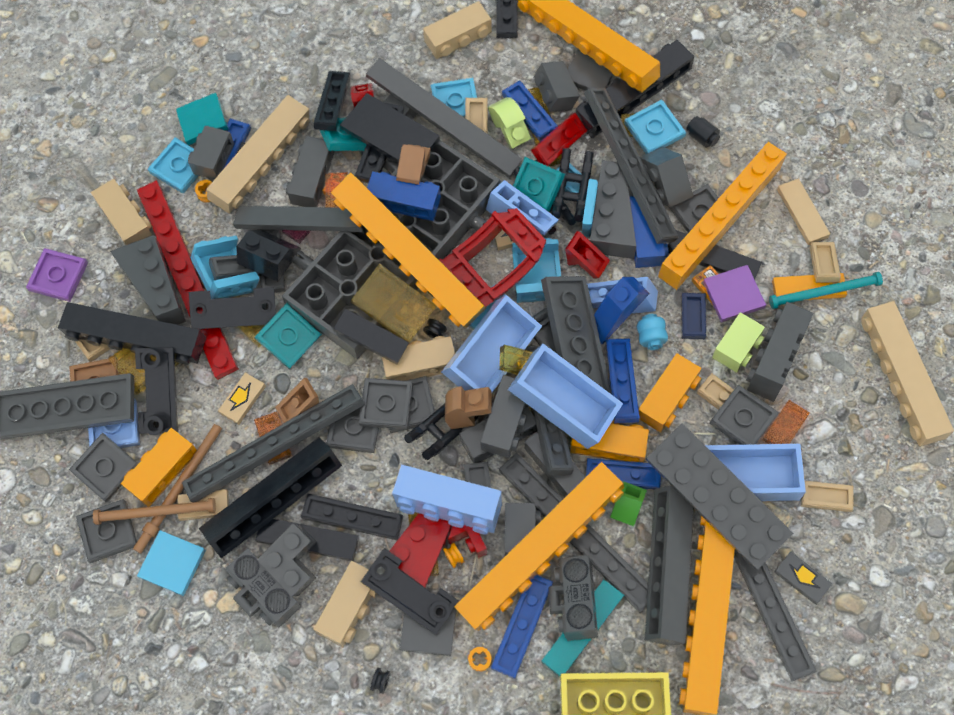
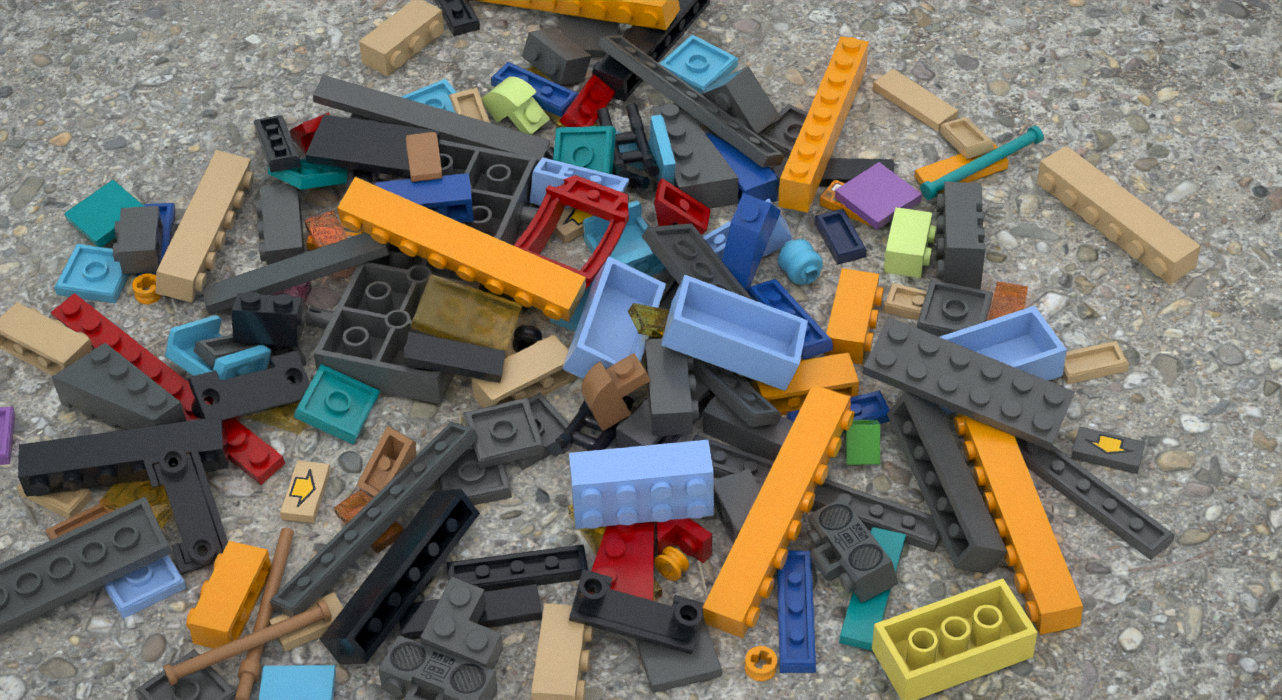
camera: 25 degrees left, 20 degrees down
dark grey tile [69,433,139,502] -> none
black brick [686,116,720,148] -> none

